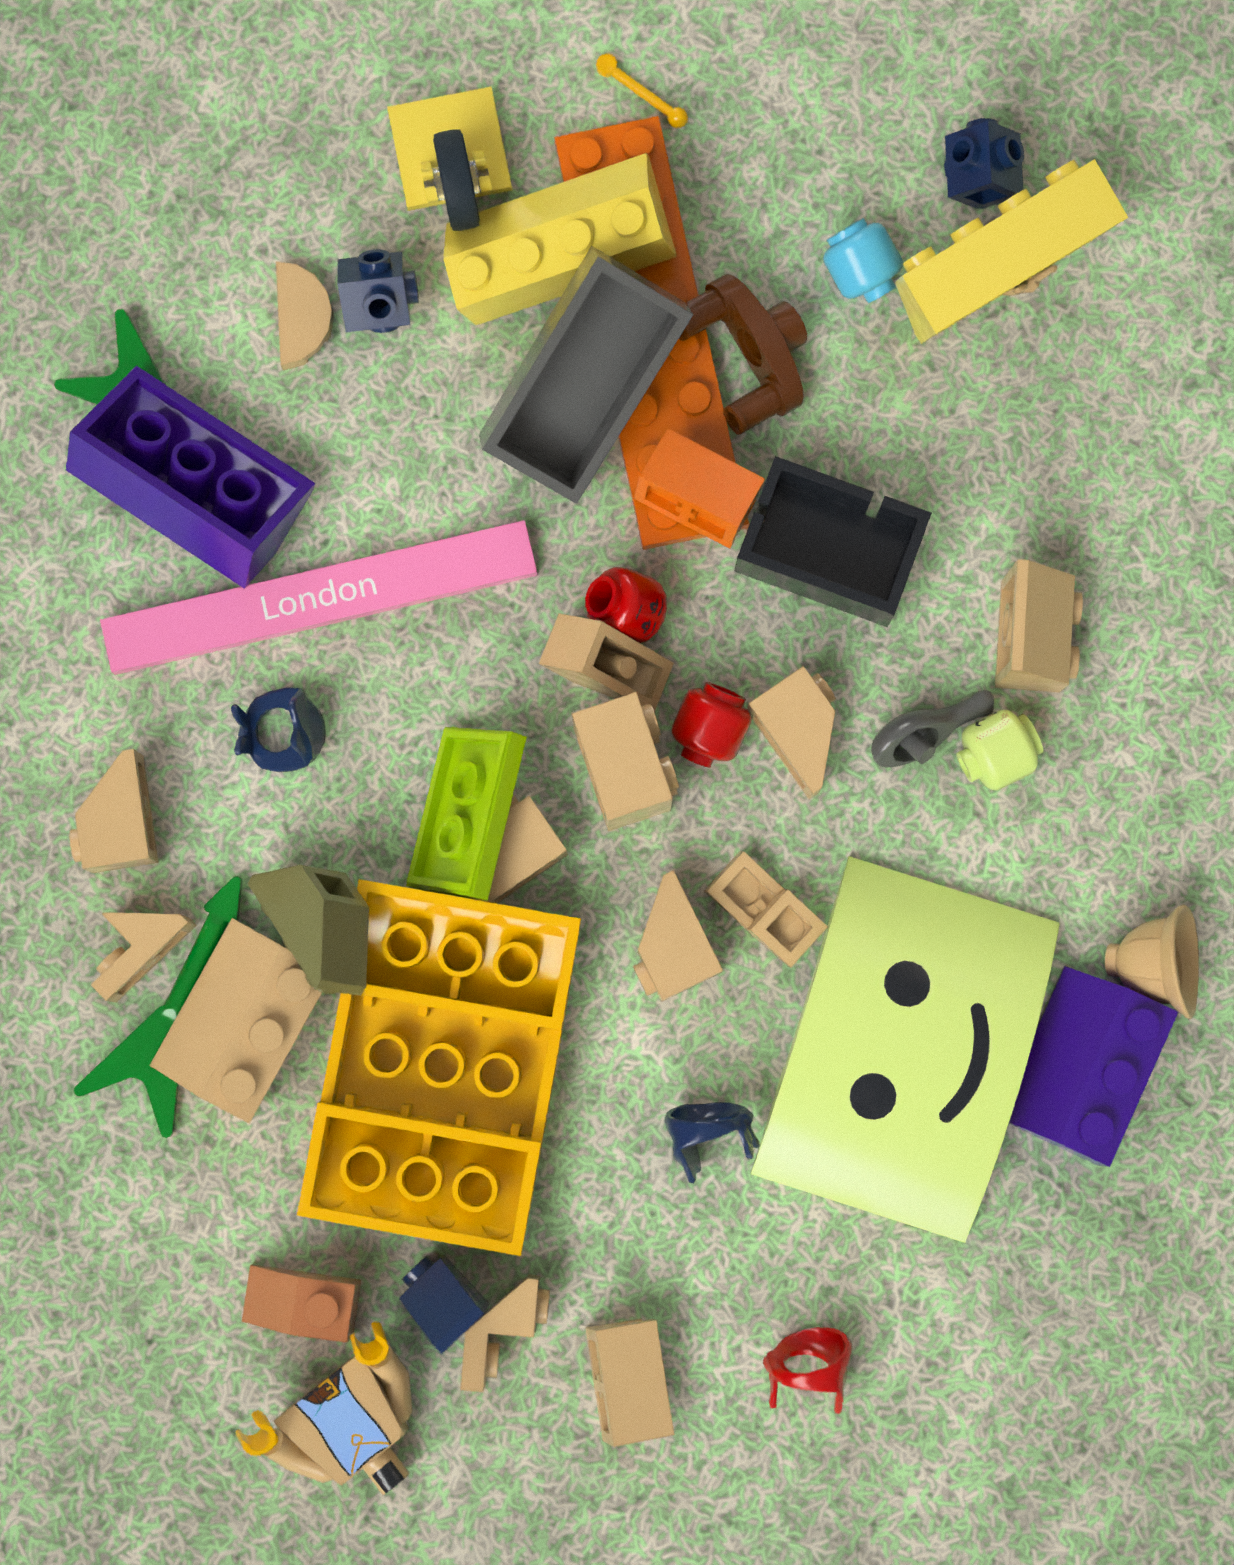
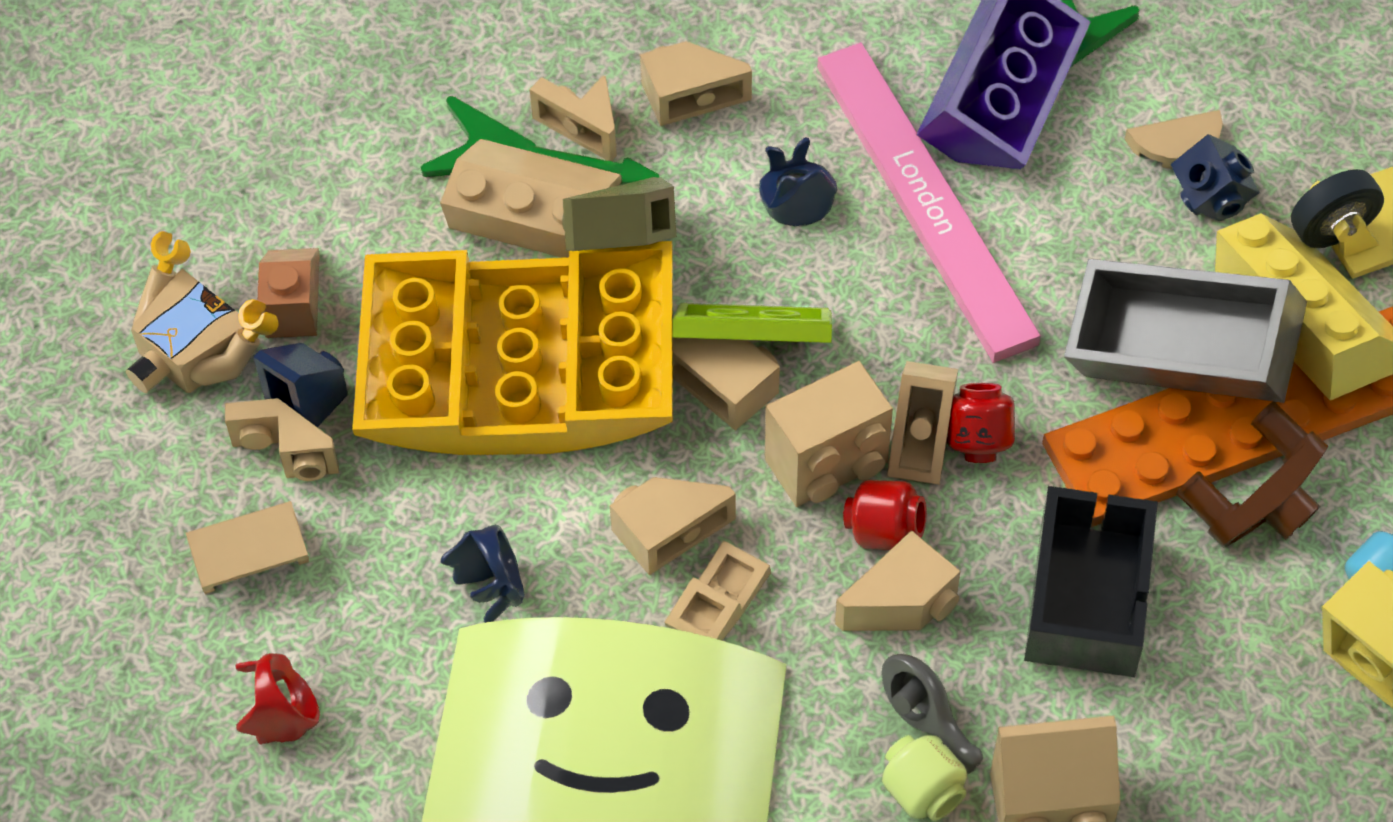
camera: 80 degrees right, 25 degrees down
orange hinge [634,428,765,549] -> none

